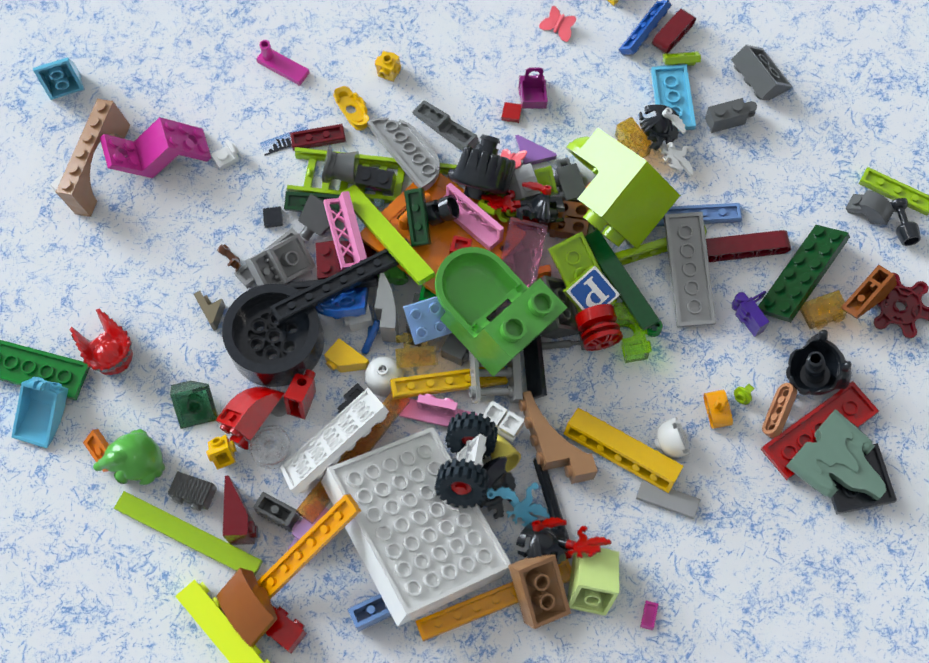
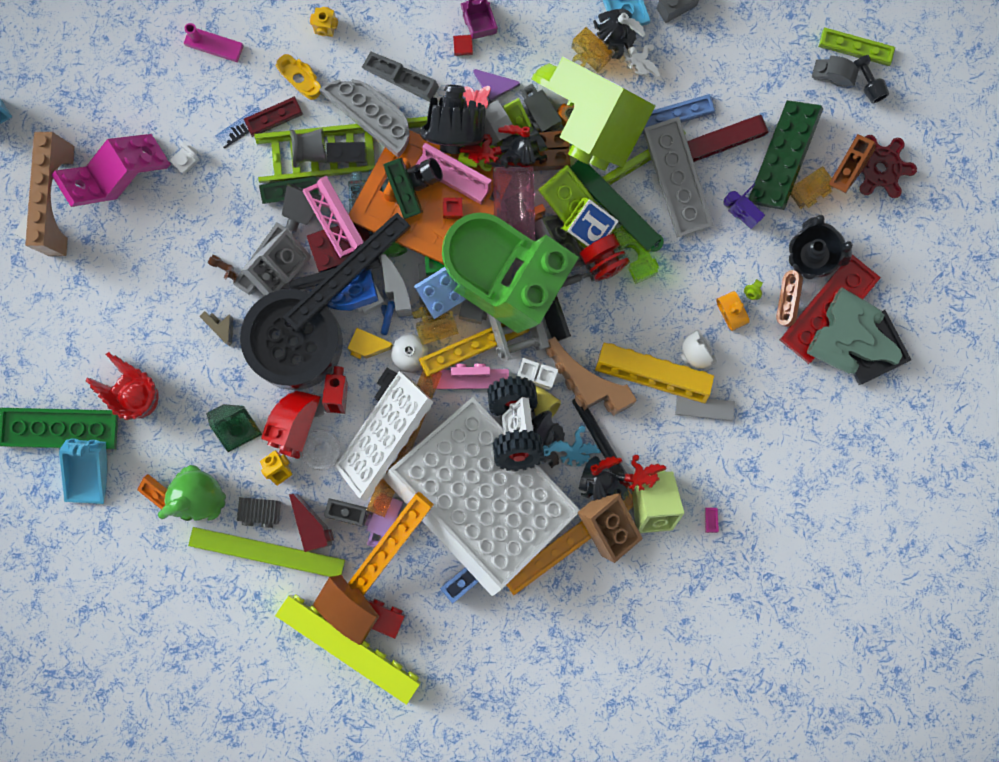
camera: 25 degrees left, 15 degrees up
black tile [263,206,283,228] -> none
lime tile [339,184,435,286] -> none

